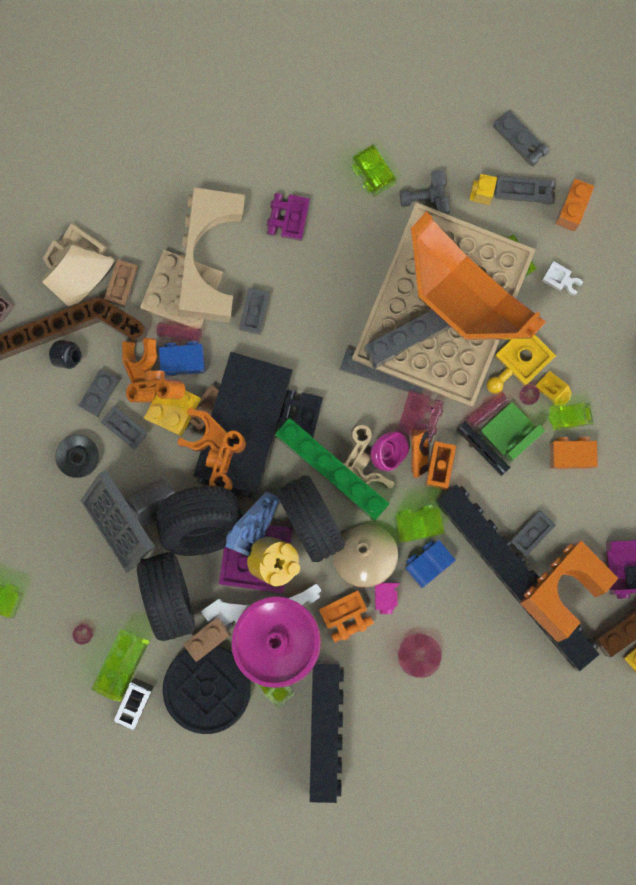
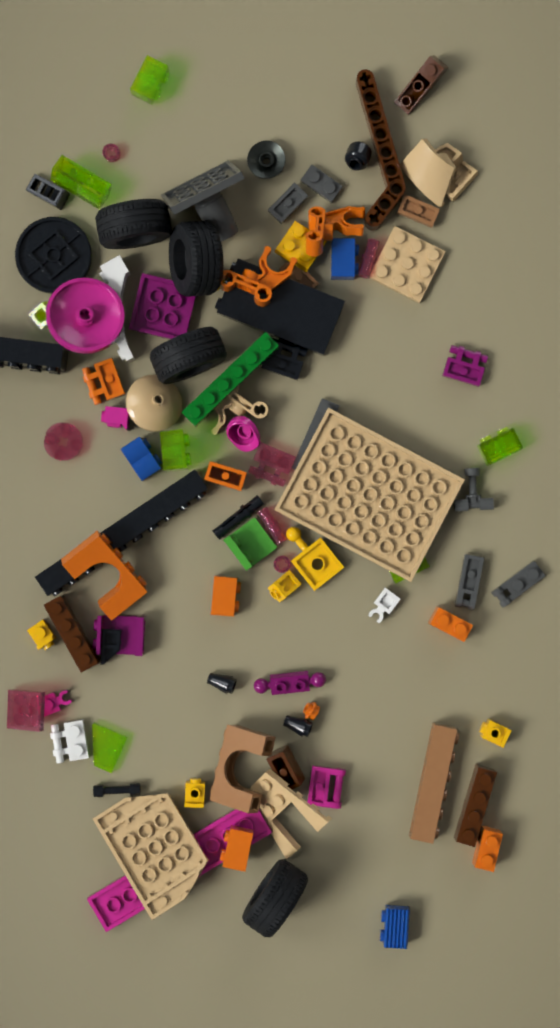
camera: 90 degrees right, 5 degrees up
tan arch [174,187,245,323] -> none
medium nougat plate [183,617,232,662] -> none
medium blue plate [225,492,280,556] -> none
dark grey plate [239,288,270,335] -> none
yellow brick [247,537,300,586] -> none
dark grey arch [364,310,451,369] -> none
orange panel [411,211,546,340] -> none
orange slope [411,430,428,478] -> none
yellow brick [469,174,497,205] -> none
dark grey plate [510,510,556,557] -> none
clear neon green brick [548,403,594,431] -> none

